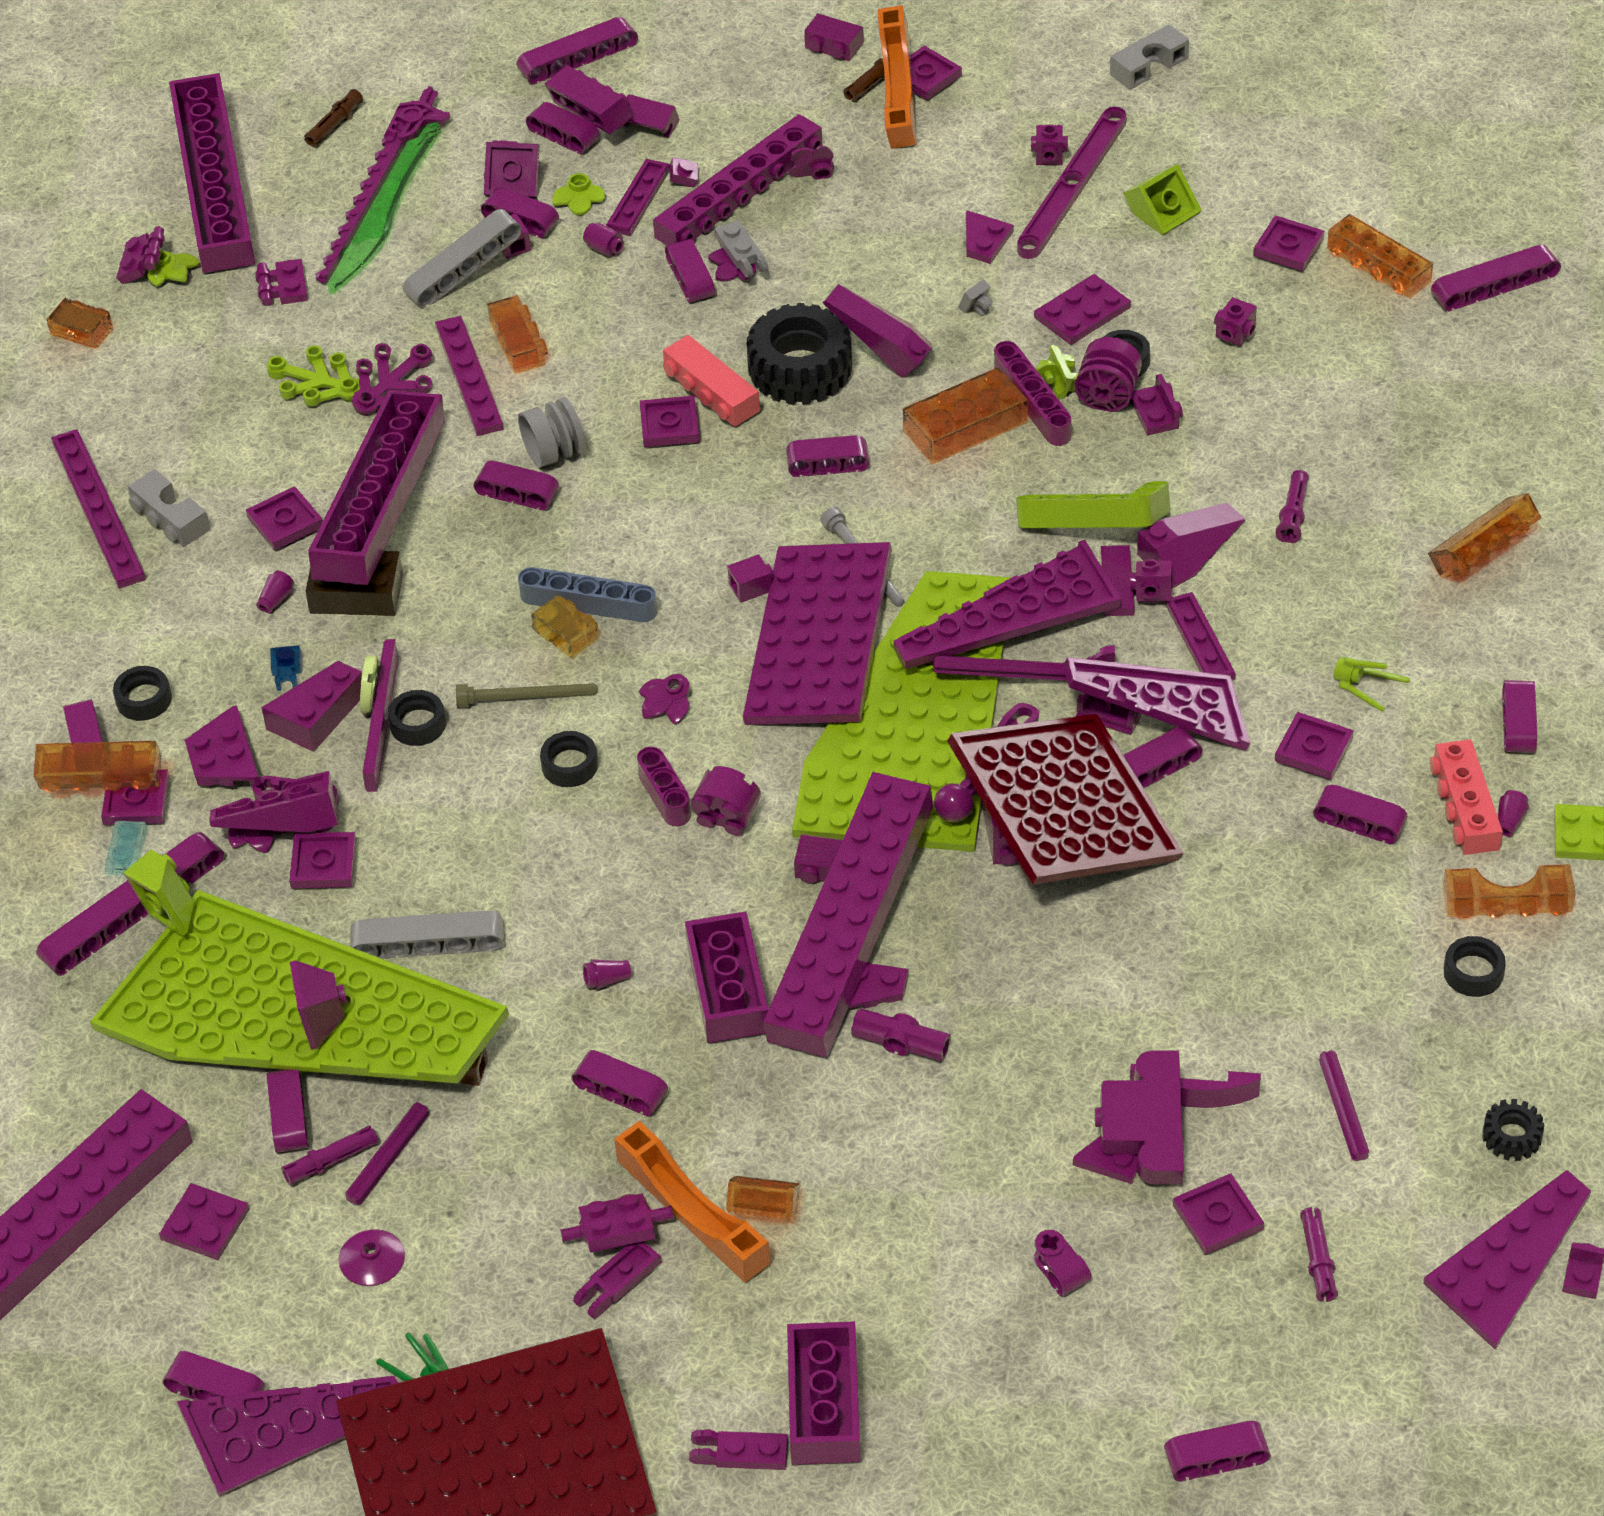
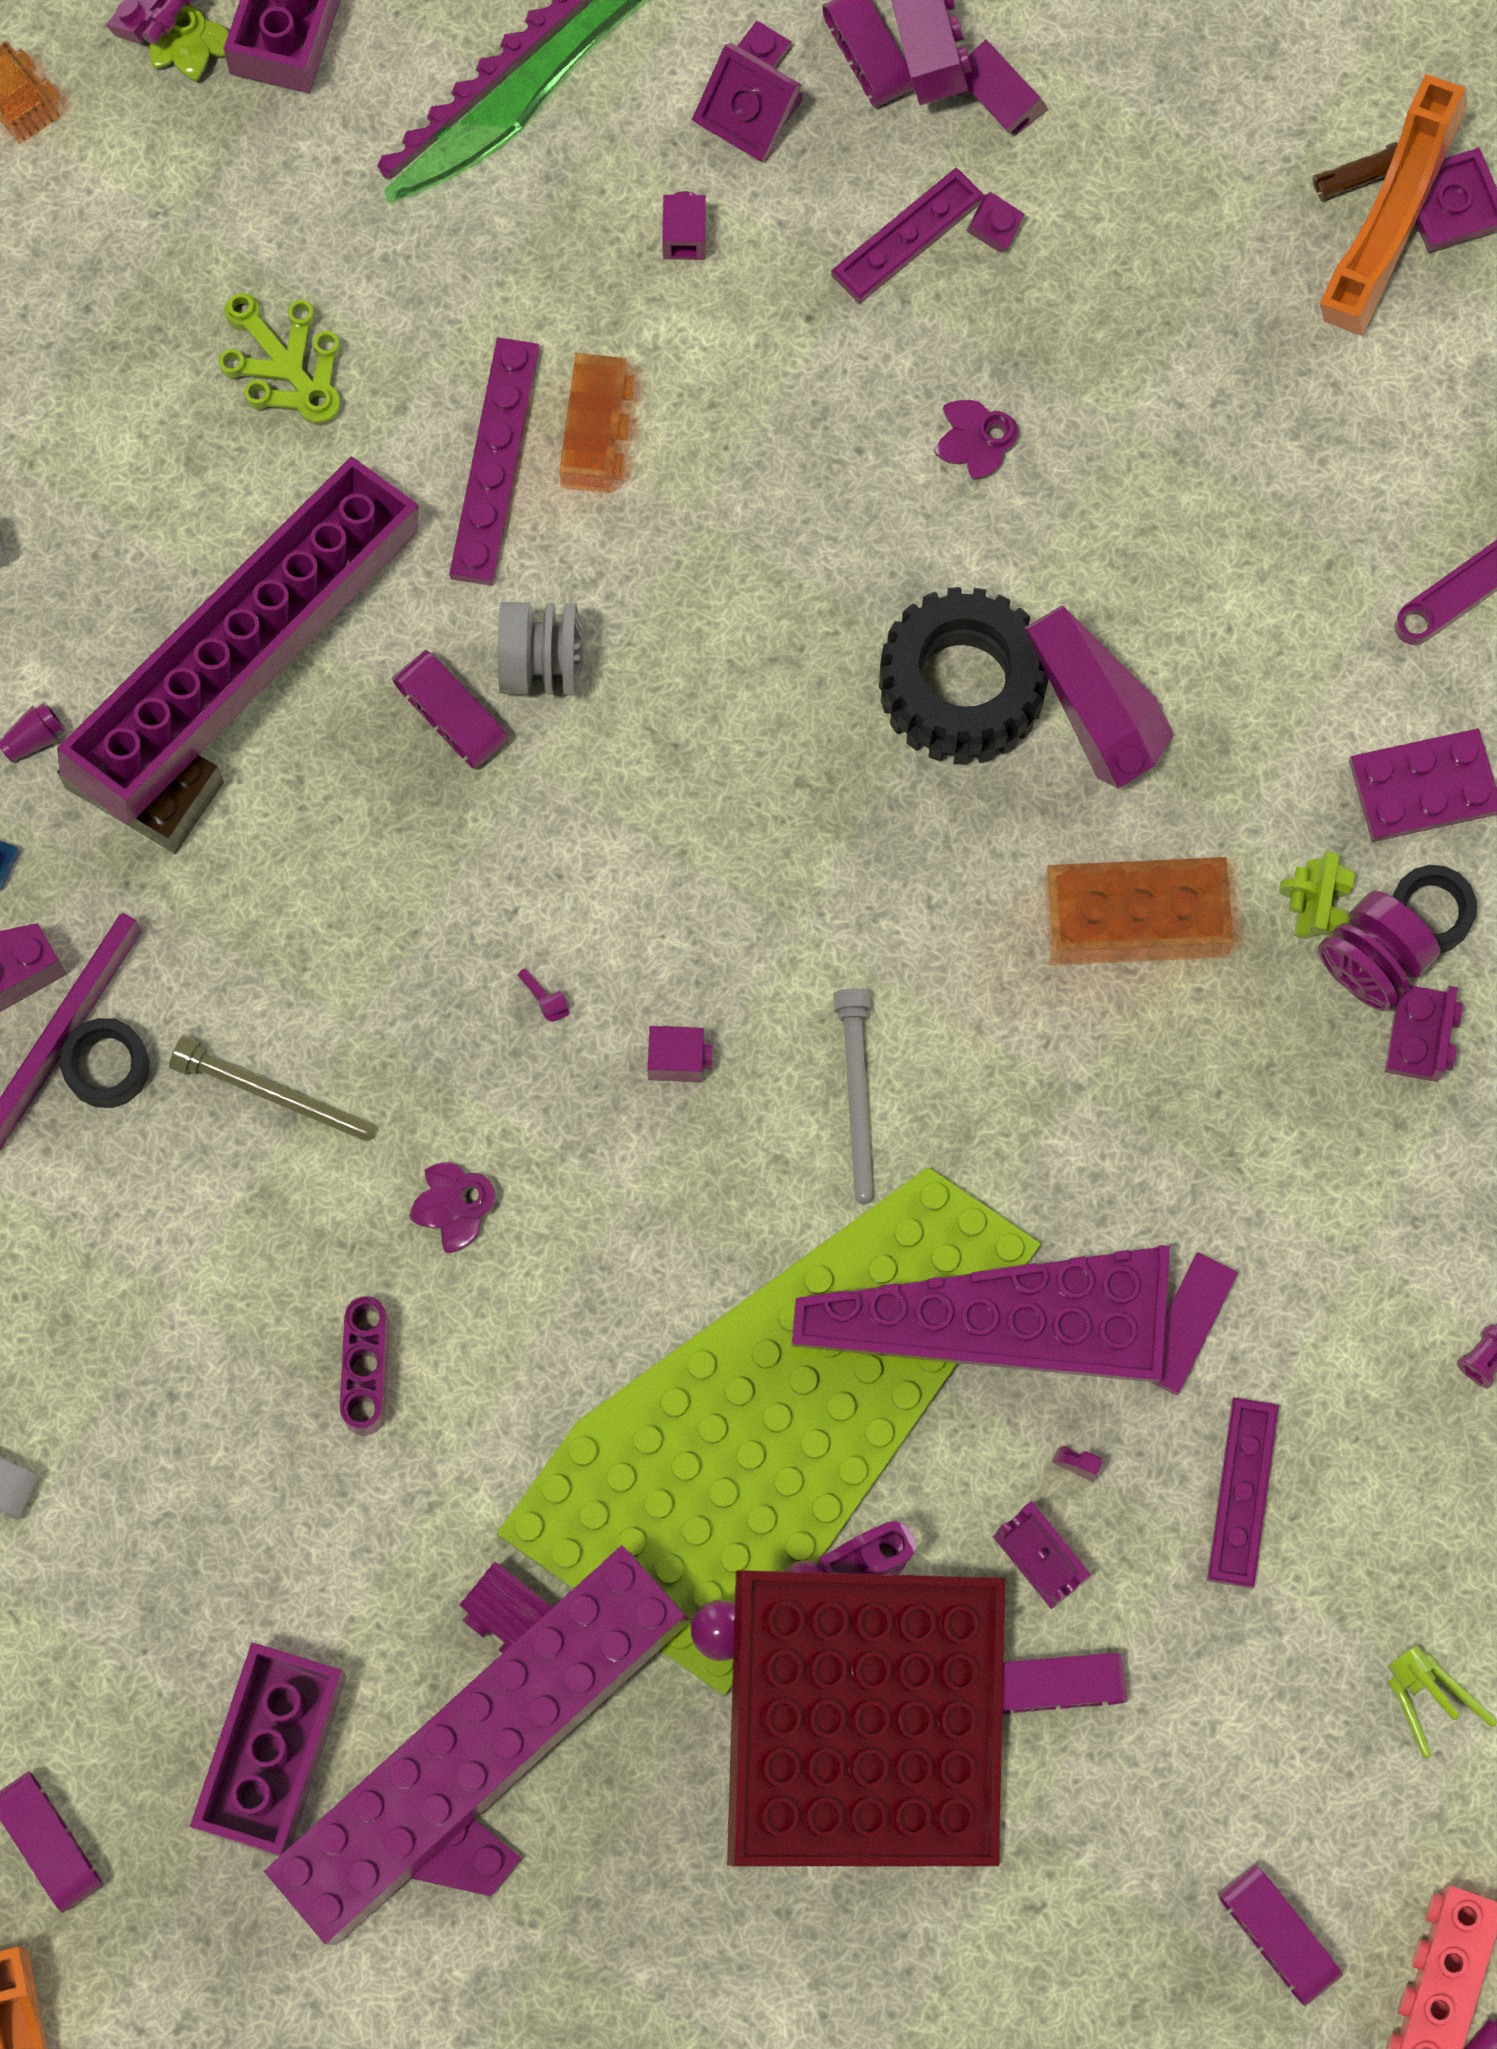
camera: 25 degrees right, 25 degrees up
magenta plate [246,486,323,551] -> none
magenta plate [255,258,308,306] -> none
magenta plant [352,343,432,415] -> none
yellowish green tile [360,655,380,714] -> none
light grey beam [403,209,522,309] -> none
magenta beam [480,188,559,238] -> none
sand blue beam [518,567,657,622] -> none
clear yellow brick [531,596,598,658] -> none
black tyre [540,731,598,787] -> none
lime plate [552,173,605,215] -> none
magenta brick [583,223,624,257] -> none
magenta cone [583,959,631,990] -> none
magenta plate [639,395,699,447] -> none
magenta brick [653,114,822,245] -> none
coral brick [663,335,760,427] -> none
magenta beam [665,239,715,303] -> none
magenta brick [691,766,761,836] -> none
light grey hinge [714,220,768,278] -> none
magenta plate [743,542,892,725] -> none
magenta beam [786,435,870,477] -> none
magenta plate [788,145,834,180] -> none
magenta brick [804,13,864,61] -> none
magenta piece [851,1008,951,1061] -> none
magenta axle [933,656,1067,681] -> none
light grey tile [958,279,993,316] -> none
magenta wing [966,210,1014,264] -> none
magenta beam [994,341,1071,446] -> none
lime beam [1016,481,1170,528] -> none
magenta wing [1063,657,1250,751] -> none
magenta brick [1130,559,1173,603] -> none
magenta wedge [1137,503,1245,588] -> none
magenta plate [1275,712,1354,780] -> none
none -> magenta hand [517,969,570,1022]

